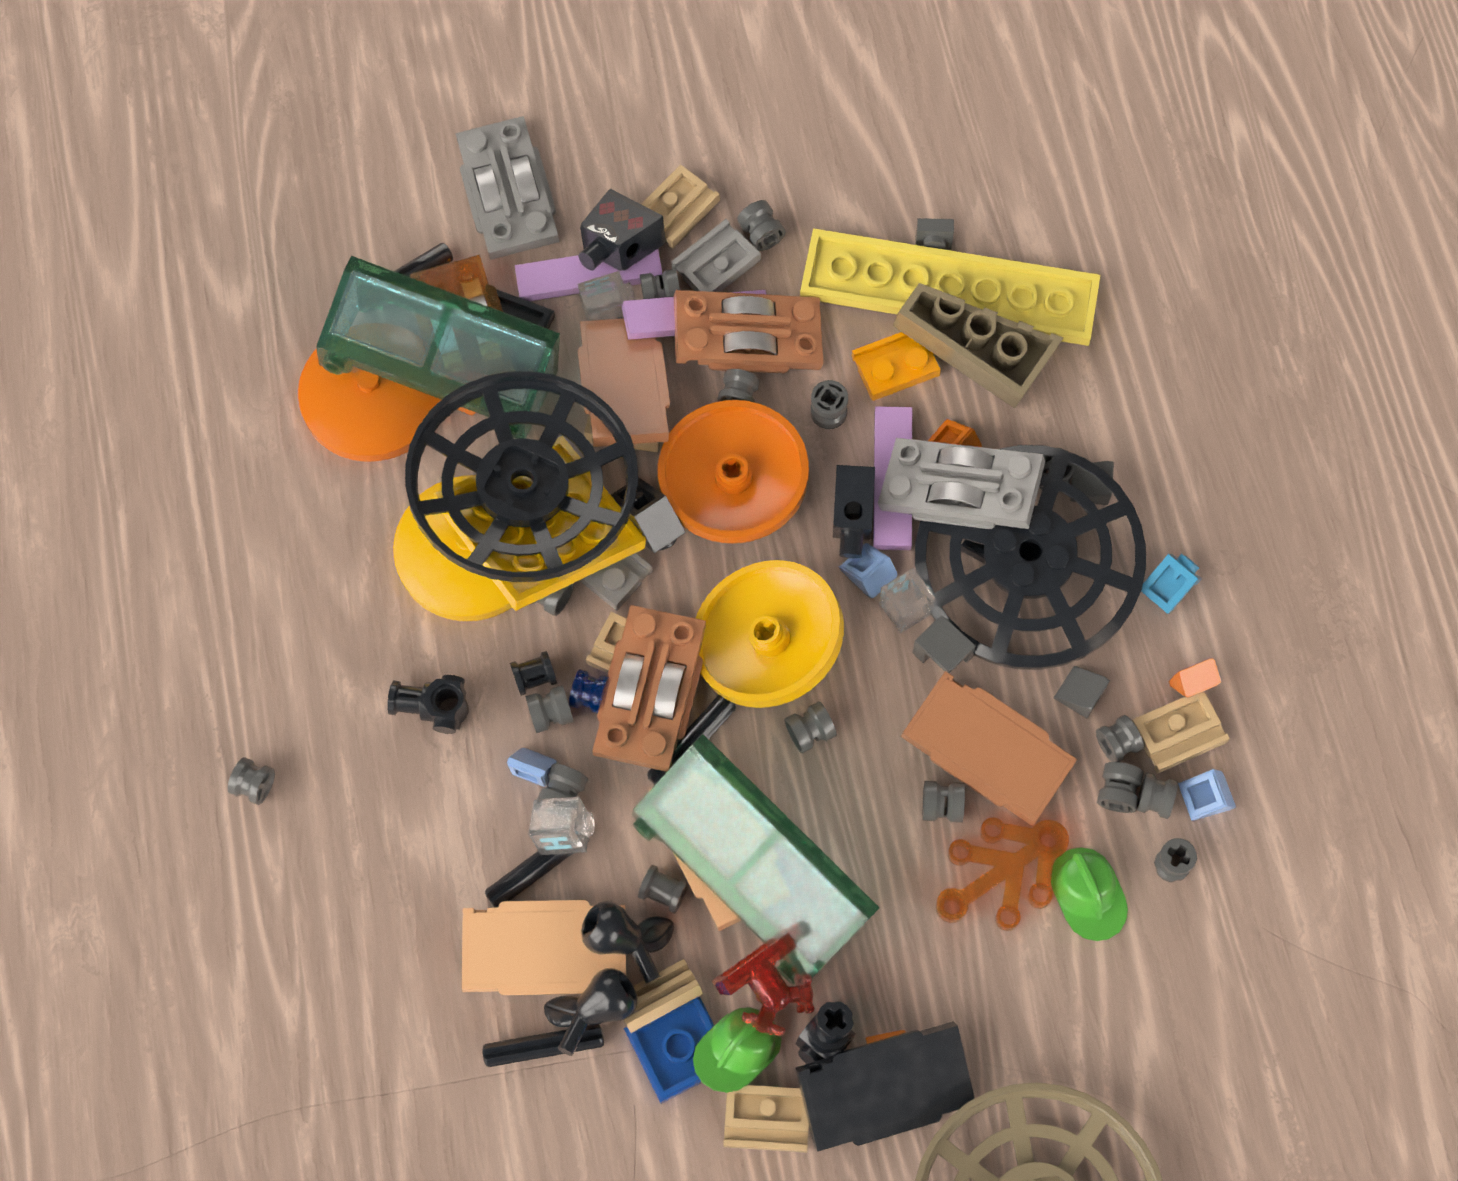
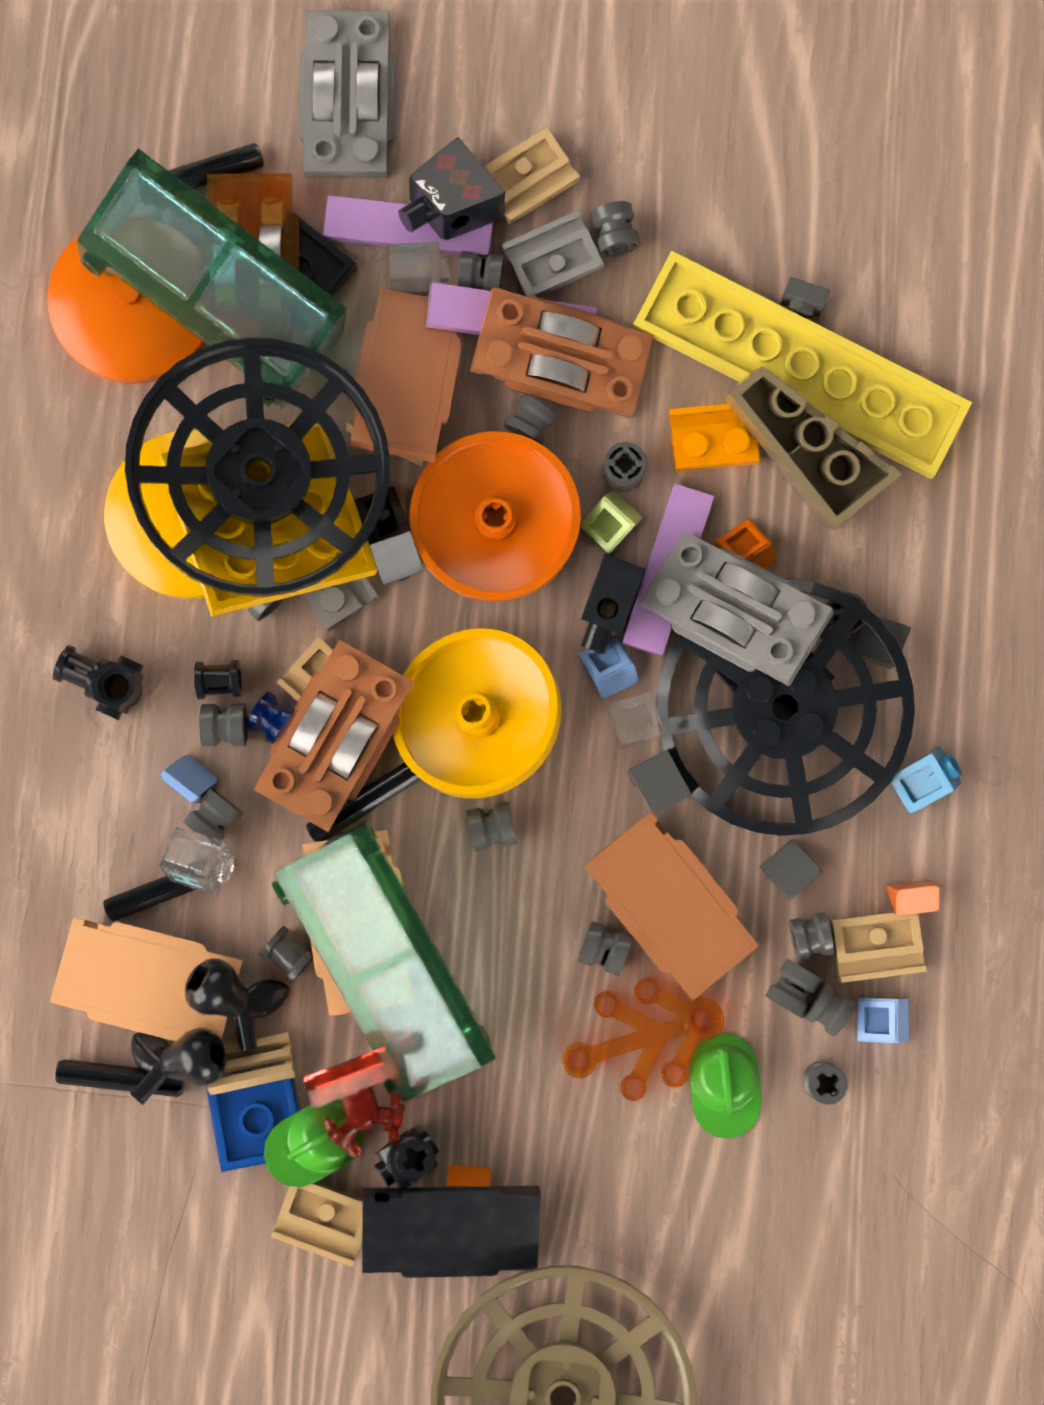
camera: 10 degrees right, 15 degrees up
none -> yellowish green slope [580,490,643,554]

